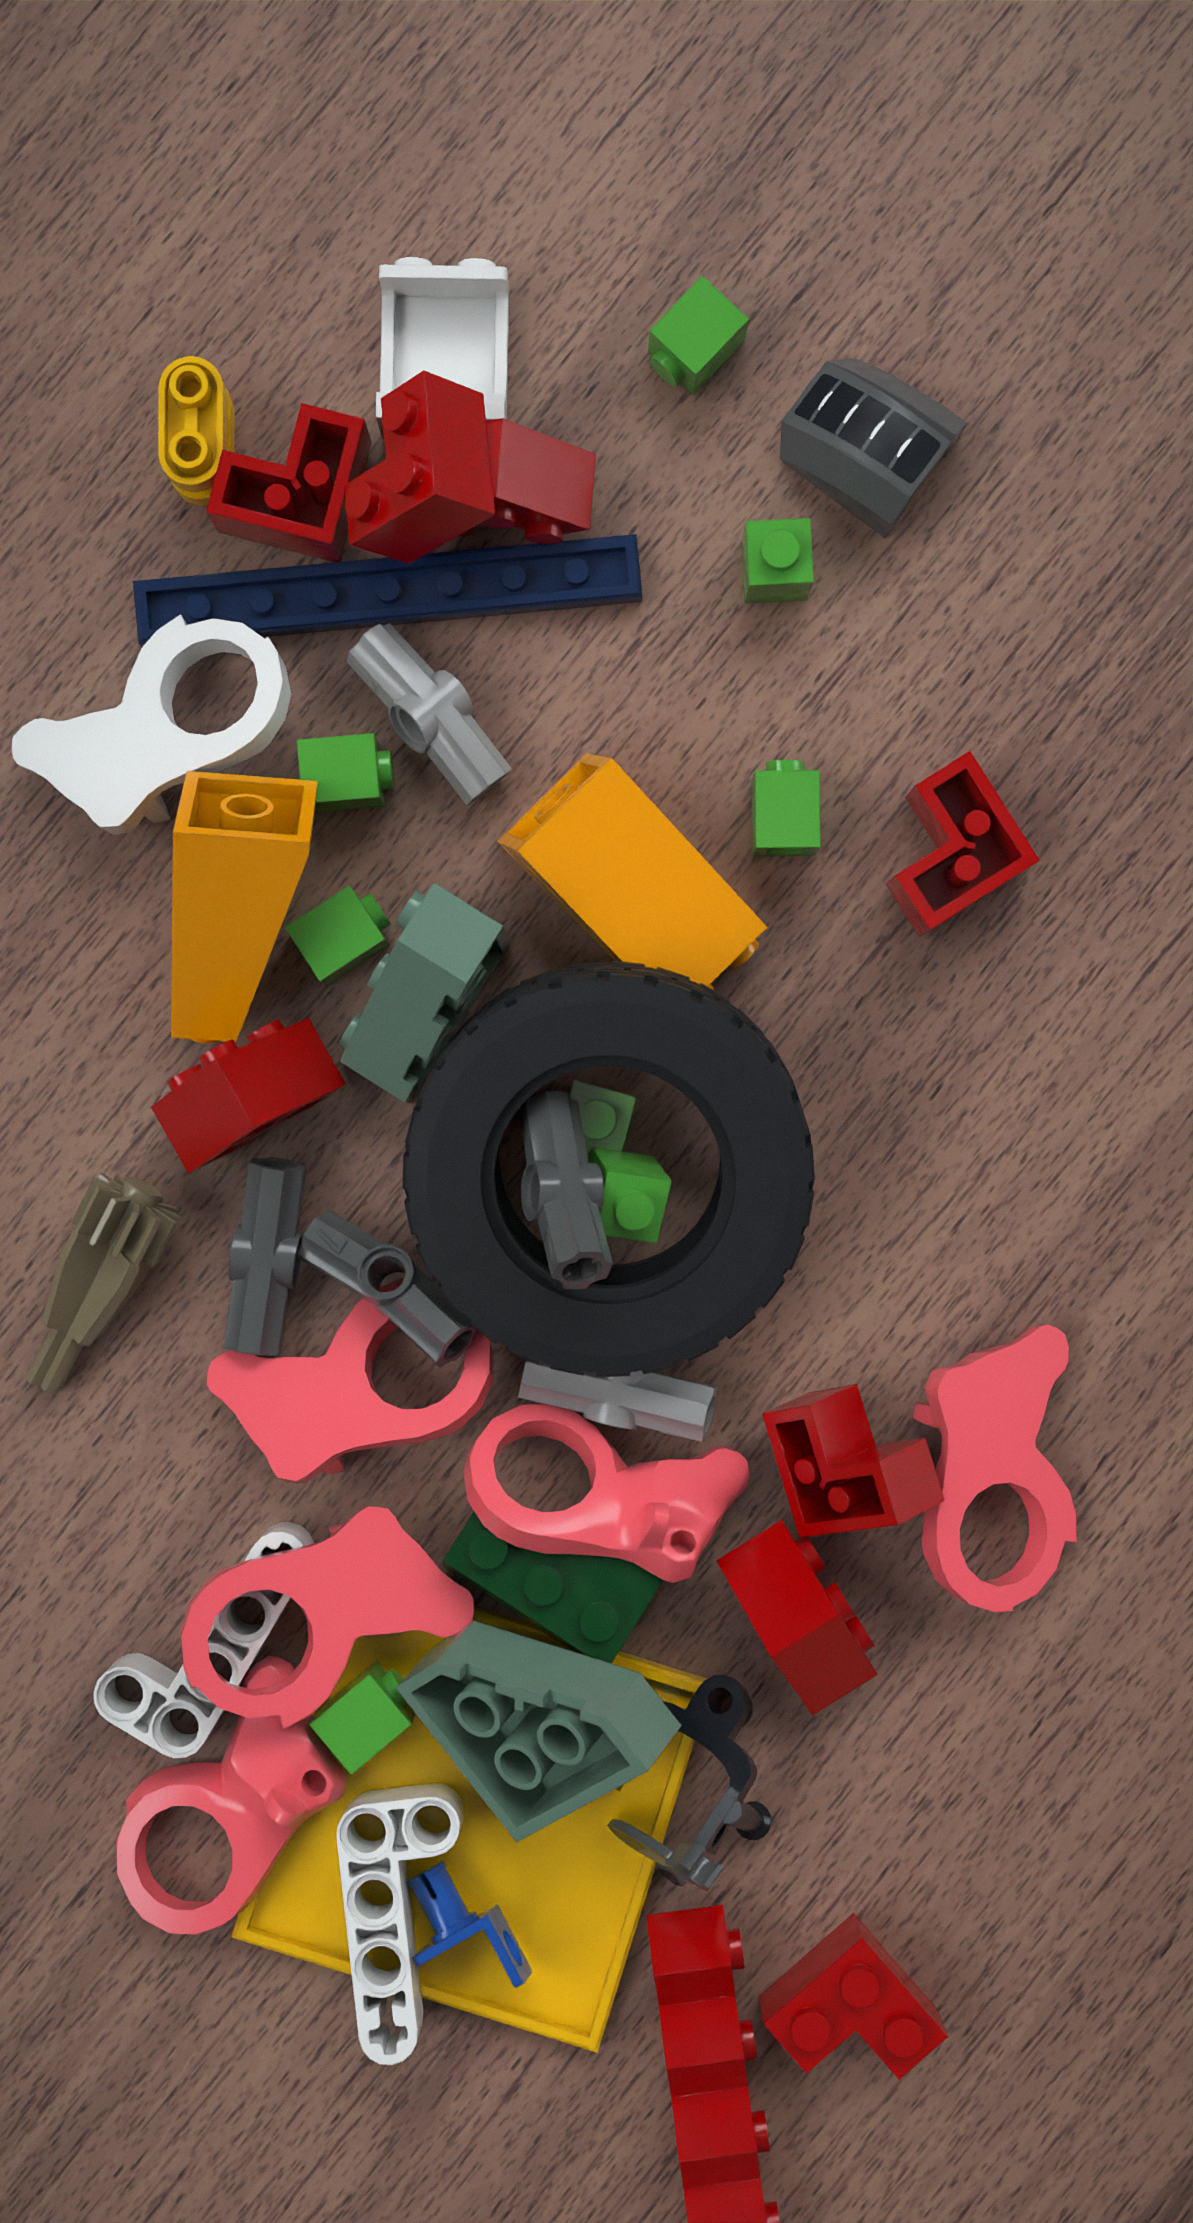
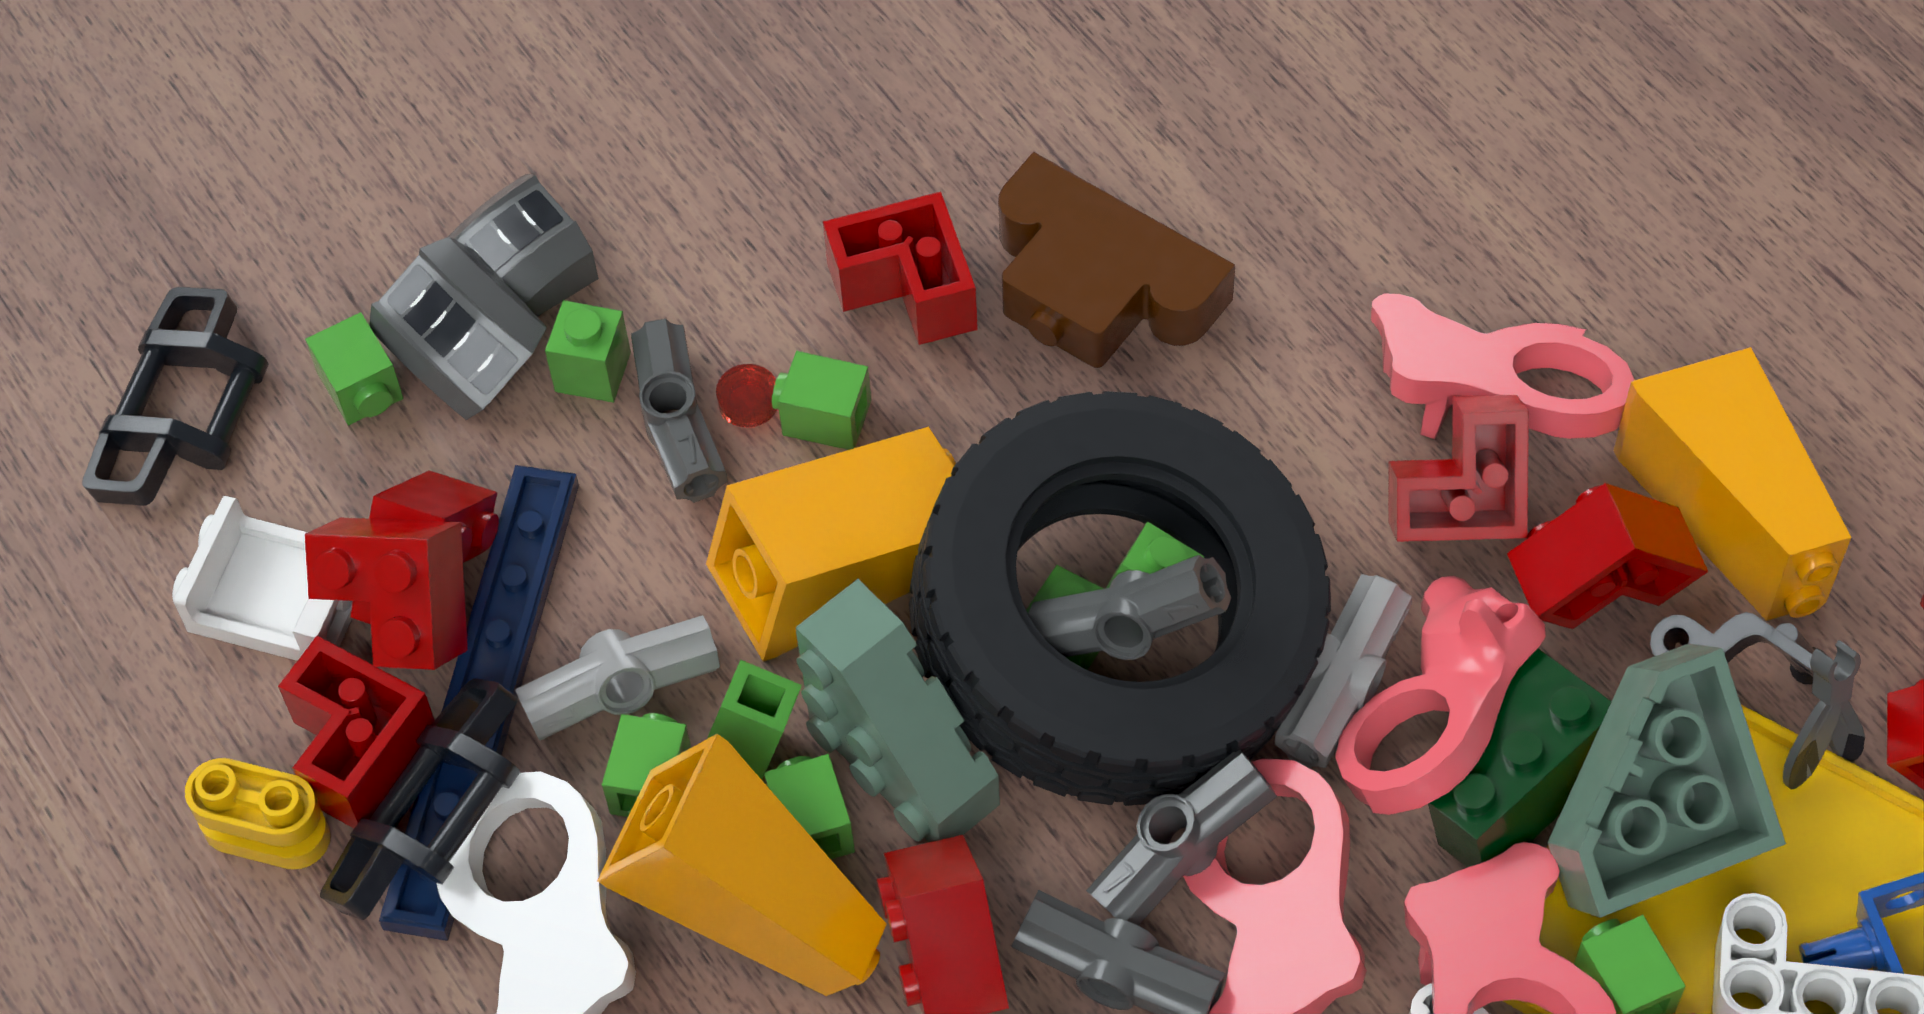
camera: 70 degrees left, 30 degrees down
none -> black bar [82,287,269,506]
none -> black bar [320,678,520,920]
none -> dark grey slope [369,236,547,420]
none -> dark grey piece [631,319,728,503]
none -> bright green brick [707,659,802,779]
none -> clear red tile [716,364,777,428]
none -> reddish brown brick [998,152,1235,368]
none -> light orange slope [1613,347,1852,621]

